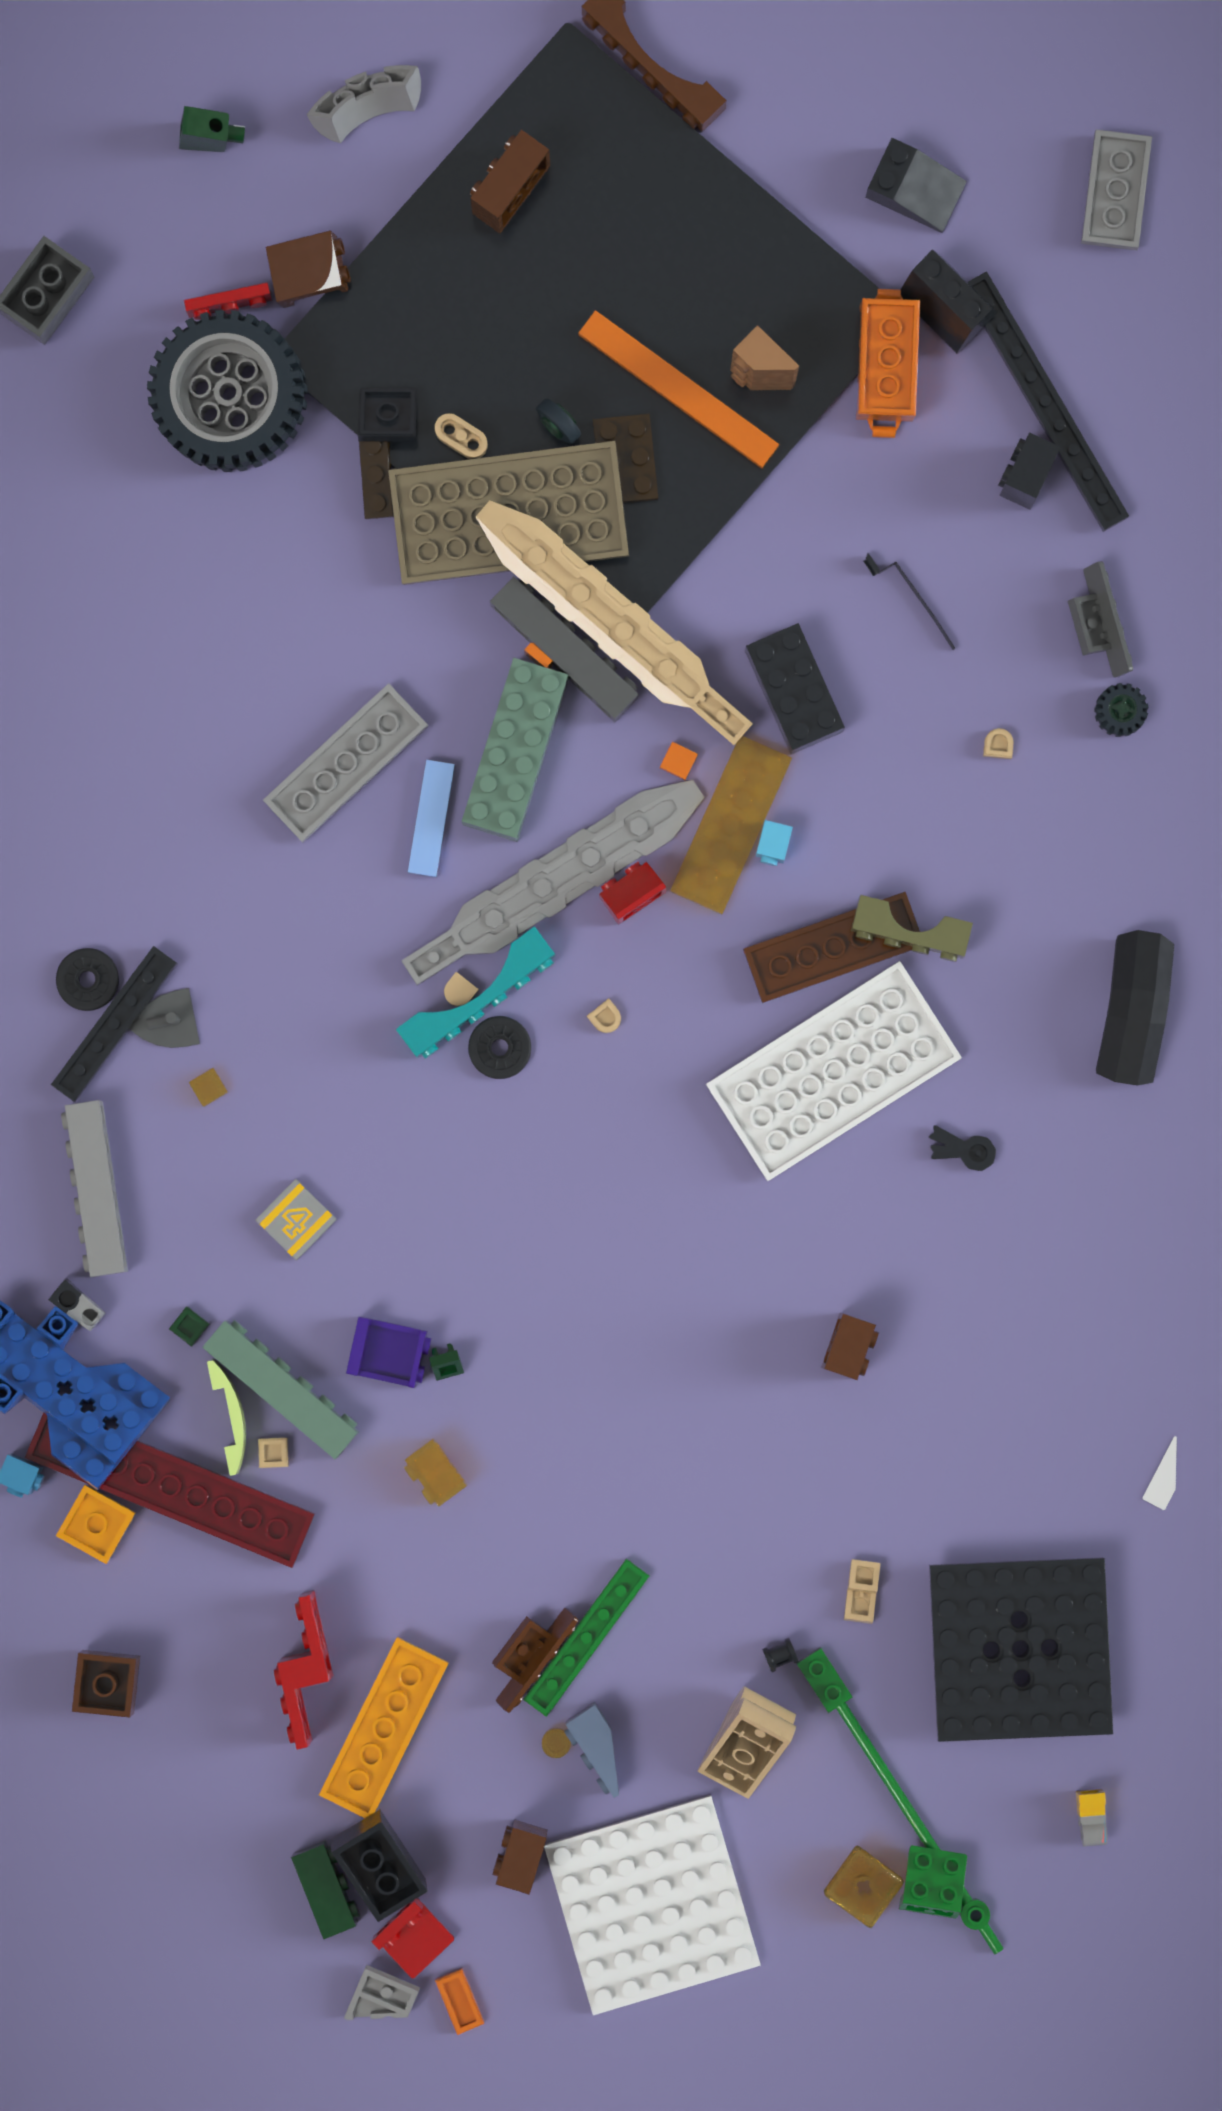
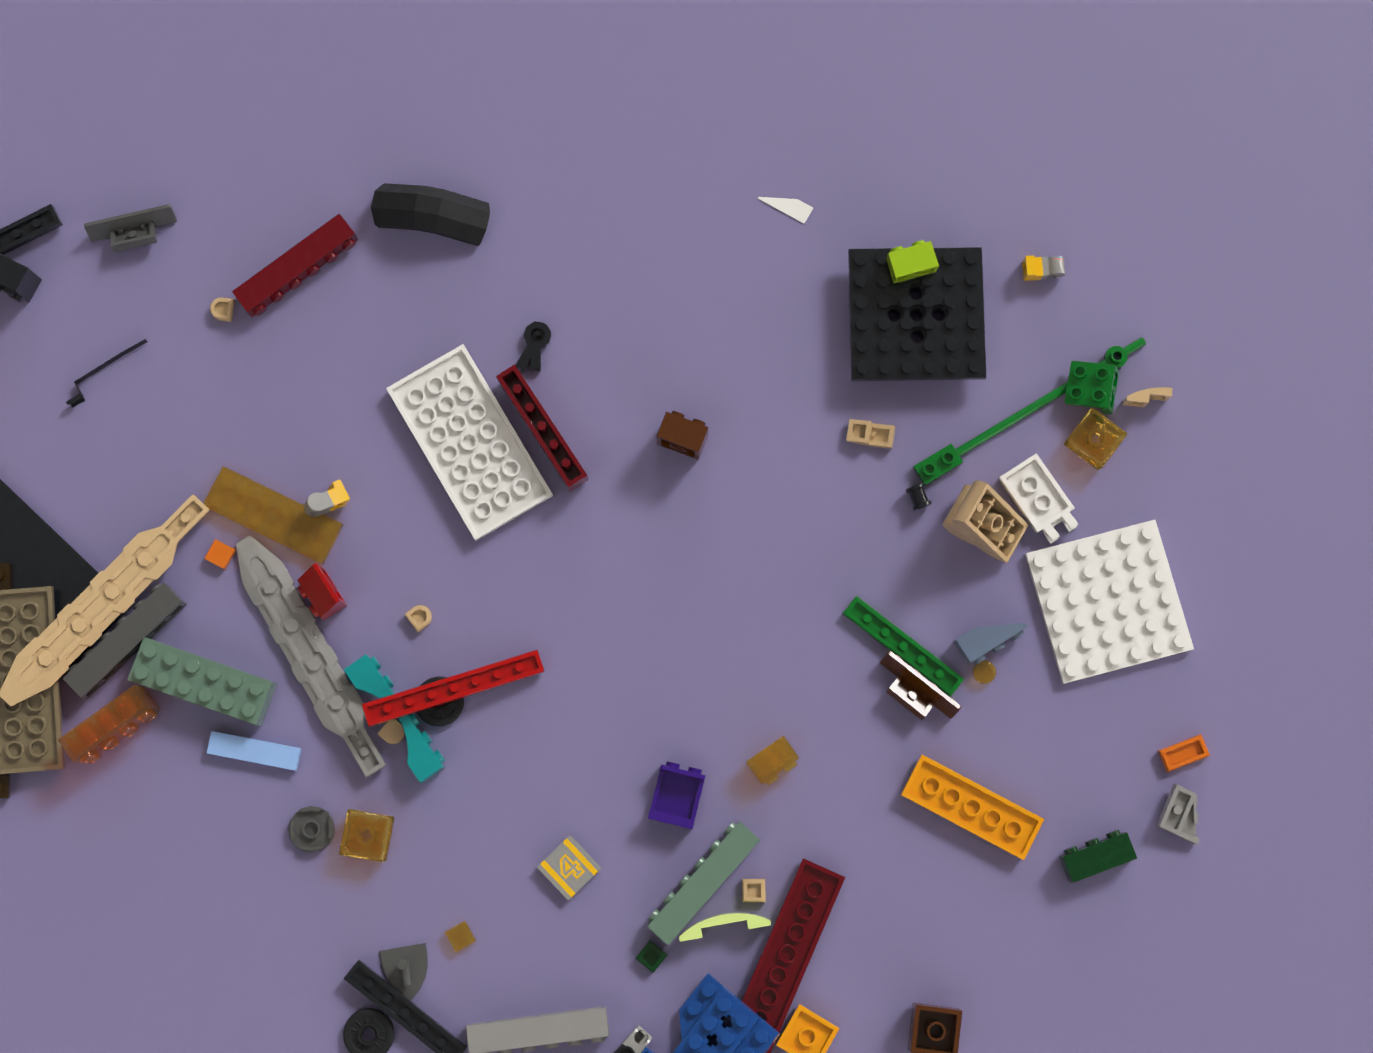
camera: 90 degrees left, 5 degrees down
light grey plate [263,683,428,843] -> none
red bracket [274,1590,333,1750] -> none
black brick [330,1809,428,1922] -> none
red bracket [371,1898,454,1979] -> none
dark green tile [429,1343,464,1381] -> none
reddish brown brick [492,1819,548,1895] -> none
orange tile [524,642,553,669] -> none
reddish brown plate [743,891,920,1004] -> none
black brick [745,623,845,755] -> none
medium azure brick [756,820,793,866] -> none
olive arch [851,895,973,962] -> none
black wheel [1094,683,1149,737] -> none
none -> clear orange brick [58,685,162,764]
none -> dark red brick [232,213,358,317]
none -> dark grey tile [288,806,335,852]
none -> leg [304,480,350,517]
none -> clear yellow brick [339,809,394,862]
none -> red plate [362,650,544,727]
none -> dark red brick [496,364,589,492]
none -> lime brick [886,240,939,284]
none -> white tile [999,454,1078,544]
none -> tan slope [1122,387,1173,407]

